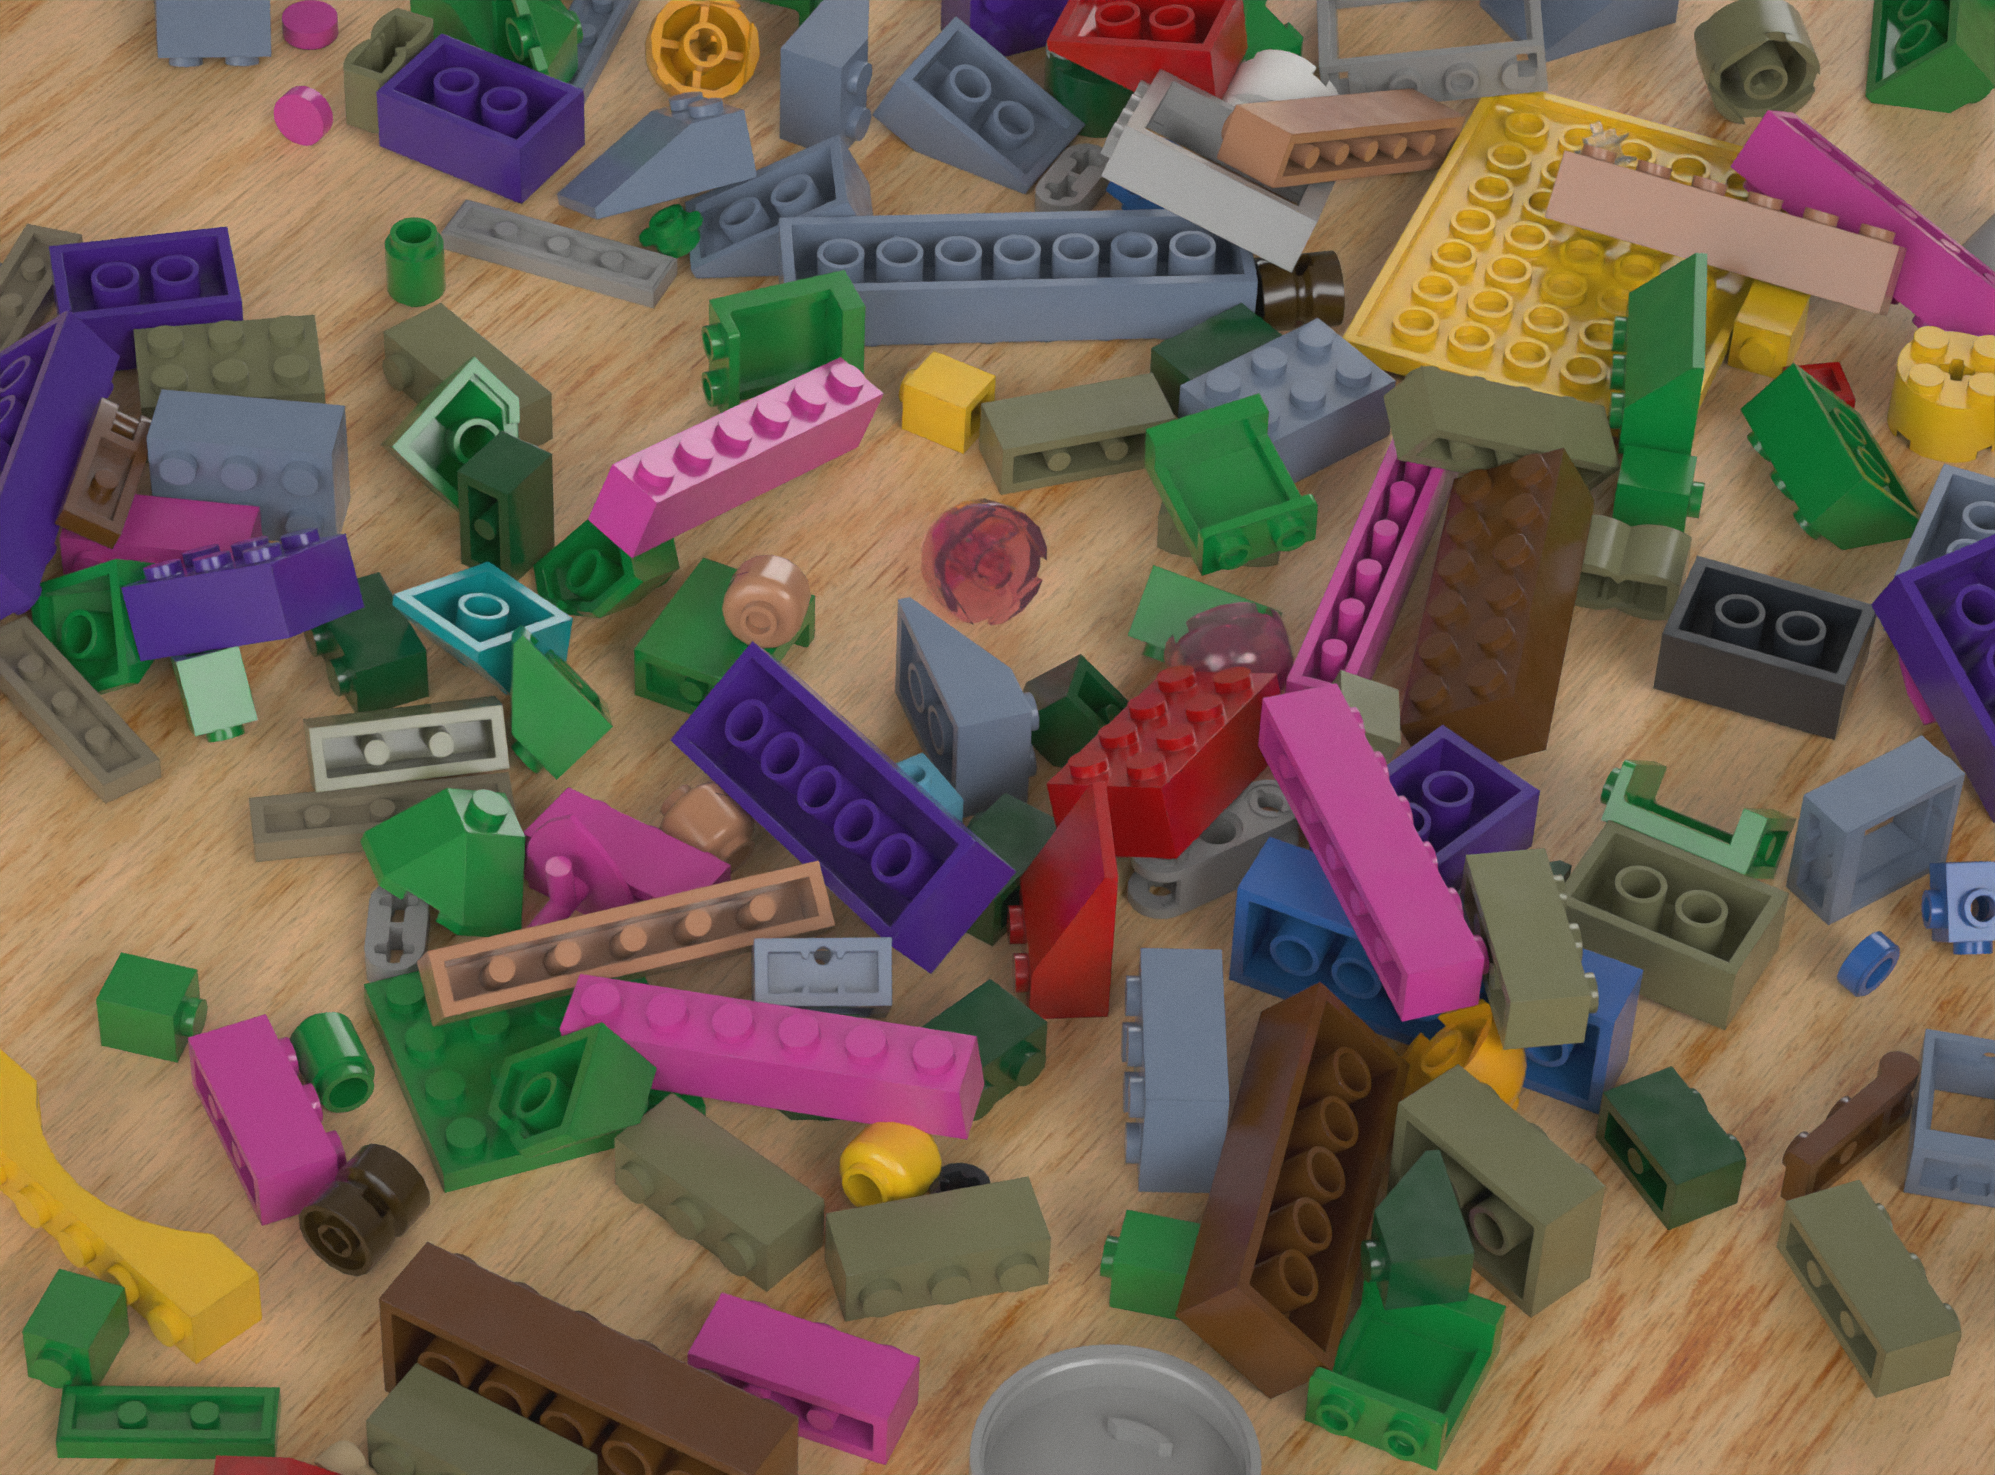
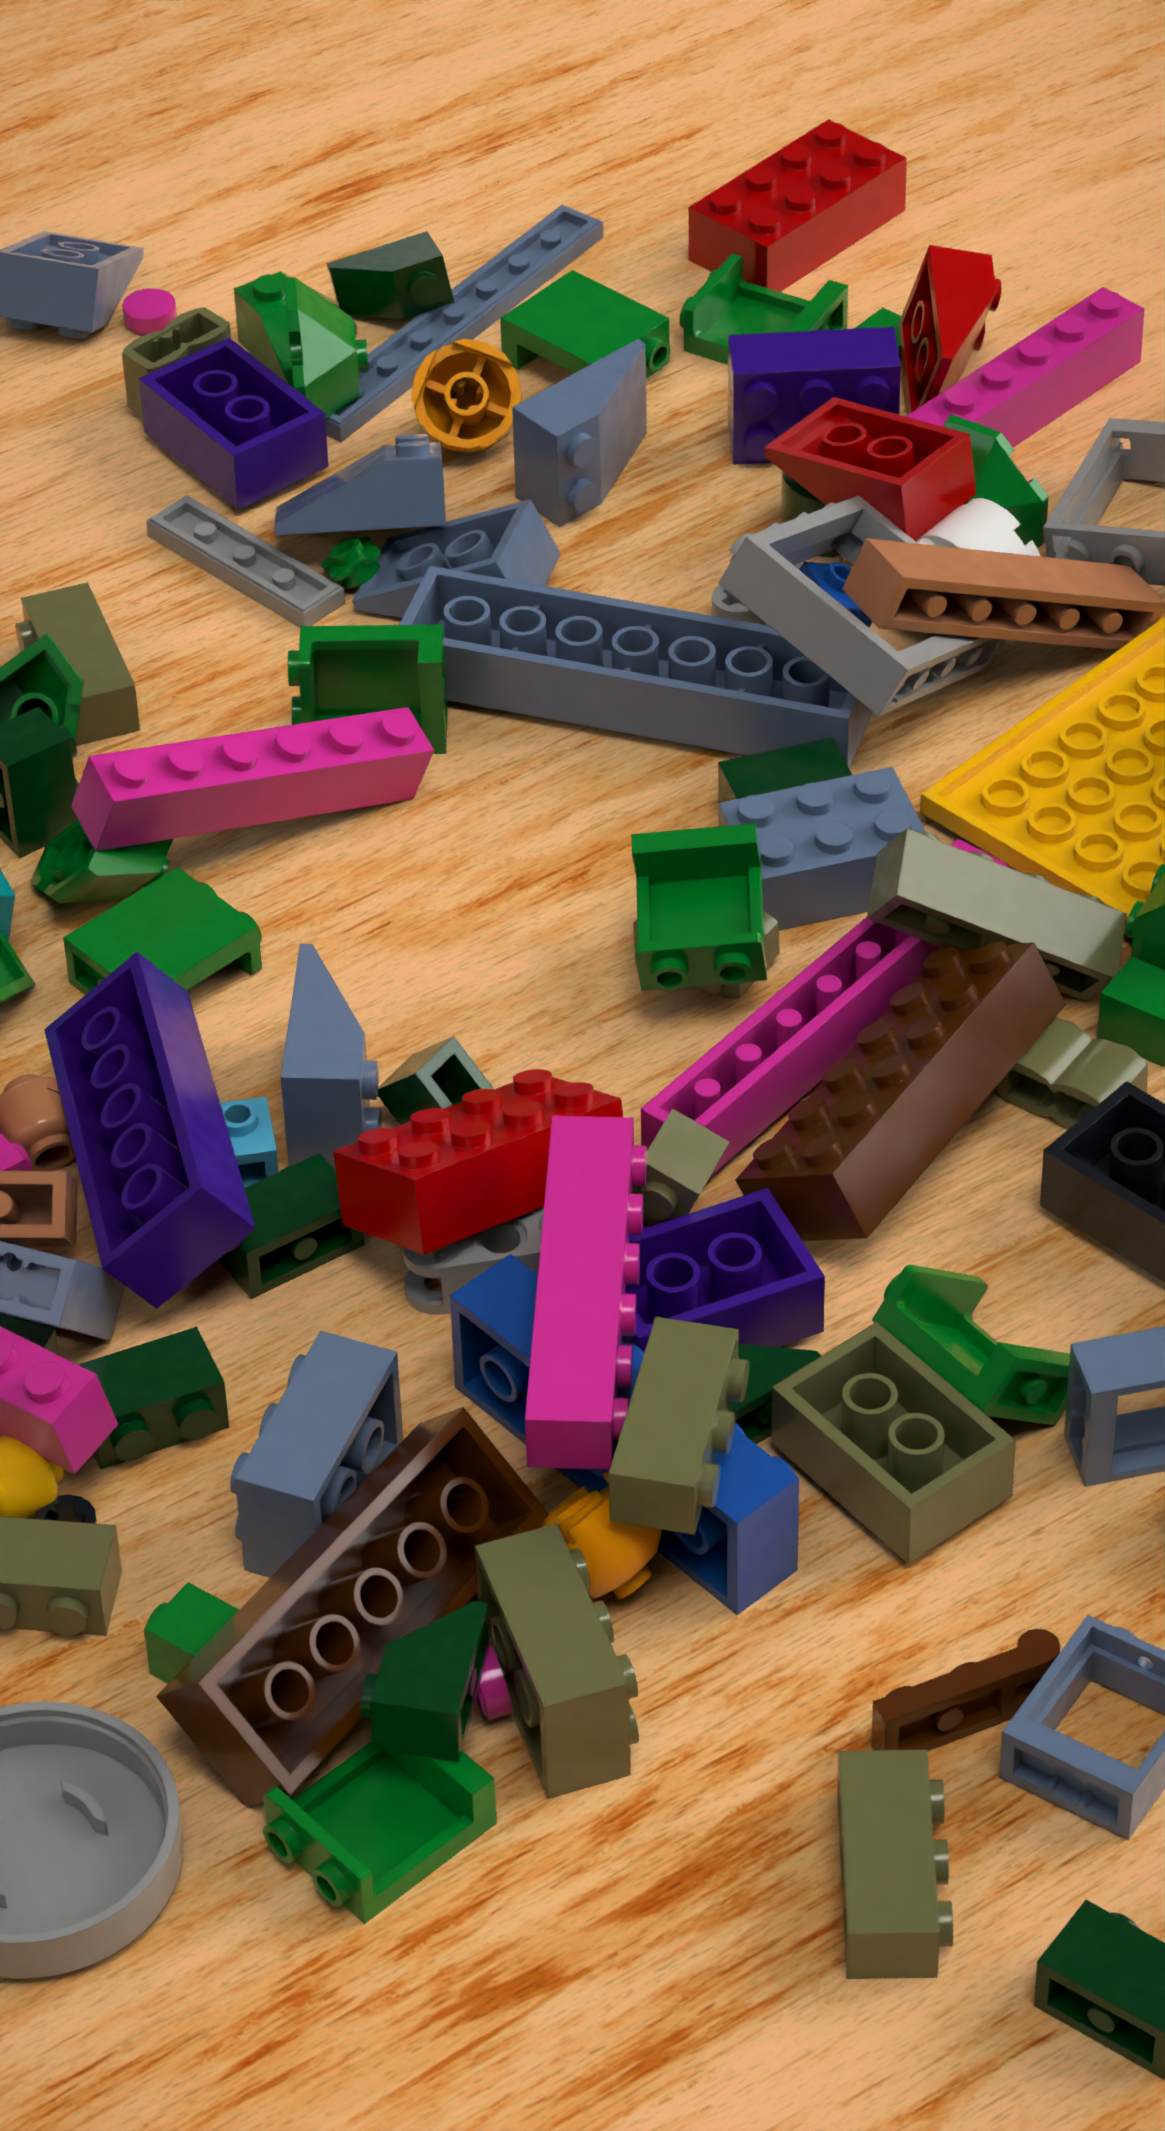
camera: 25 degrees right, 0 degrees up
dark pink tile [274,86,333,146] -> none
green brick [385,217,446,307] -> none
nougat head [722,554,811,649] -> none
sand blue slope [872,16,1085,194] -> none
yellow brick [898,351,996,454] -> none
clear pink cylinder [921,498,1047,625] -> none
olive brick [979,373,1176,495] -> none
red slope [1007,781,1118,1019] -> none
green slope [1128,565,1283,666] -> none
clear pink cylinder [1163,602,1294,694] -> none
dark brown wheel [1254,250,1345,332] -> none
dark green brick [1595,1066,1746,1230] -> none
blue tile [1837,931,1900,997] -> none

